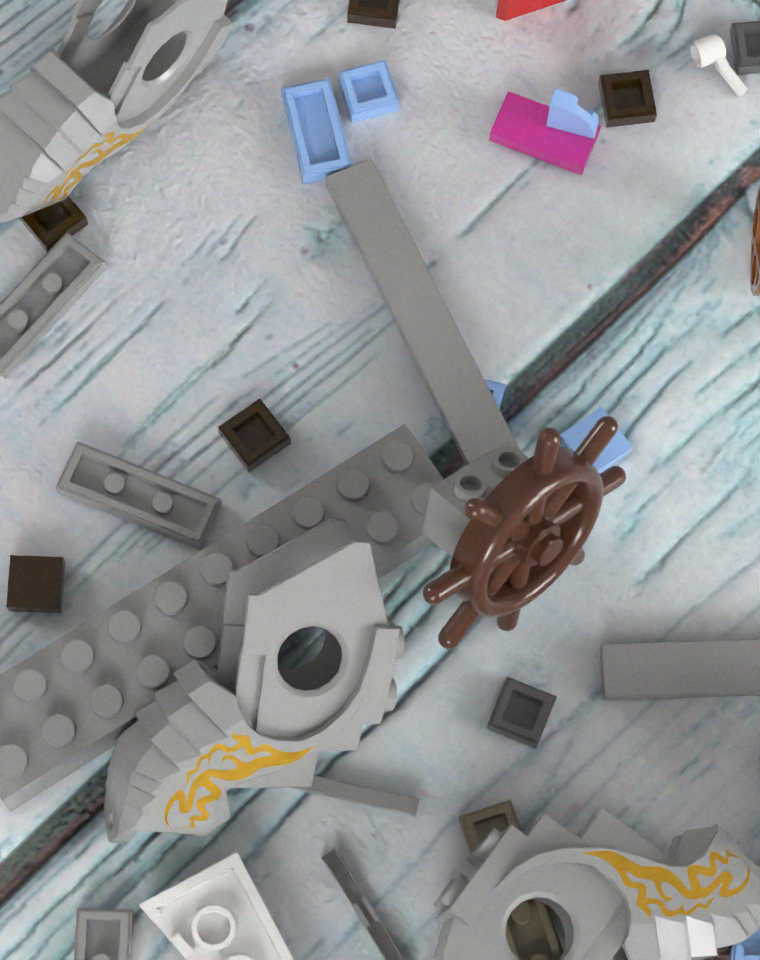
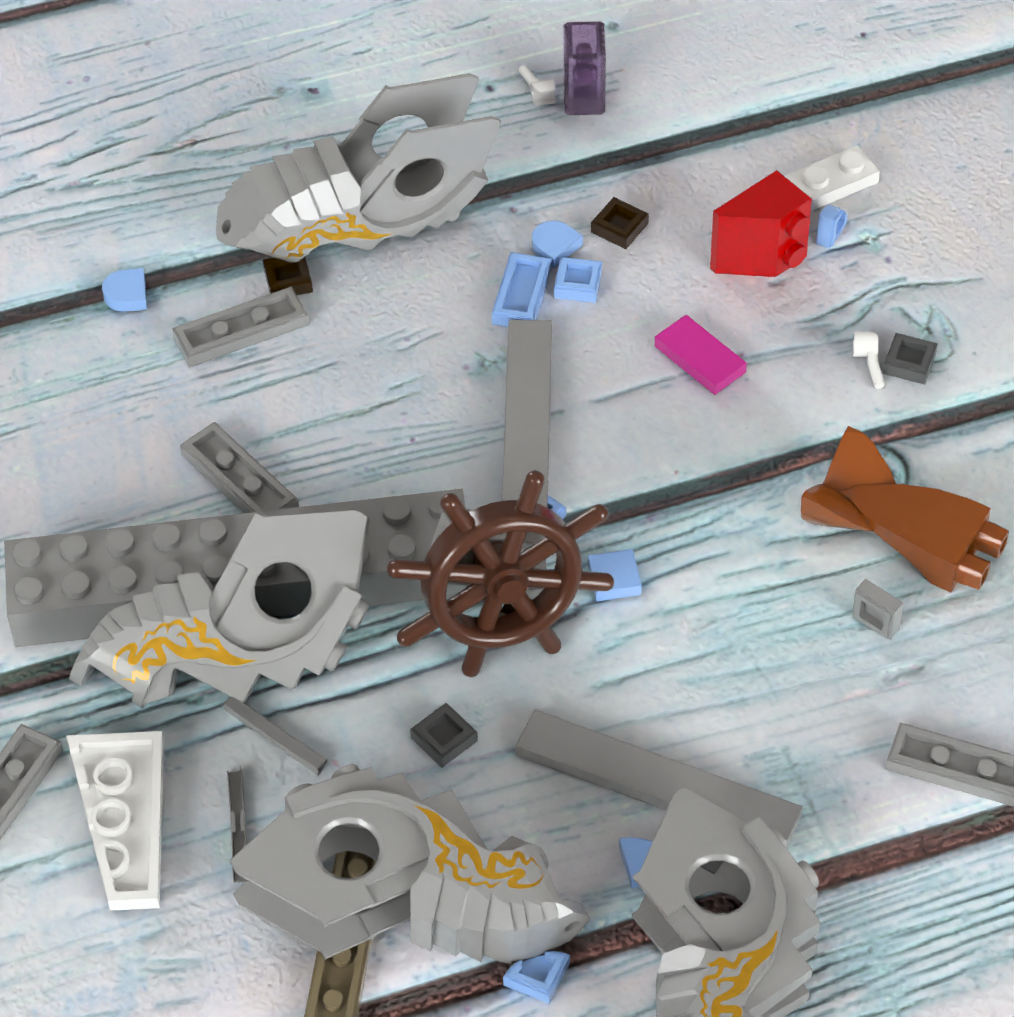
camera: 30 degrees right, 20 degrees down
dark brown tile [6,555,65,613] -> none
dark brown tile [218,399,291,473] -> none
light blue tile [546,88,599,139] -> none
dark brown tile [598,70,657,128] -> none
none -> light blue tile [532,221,583,268]

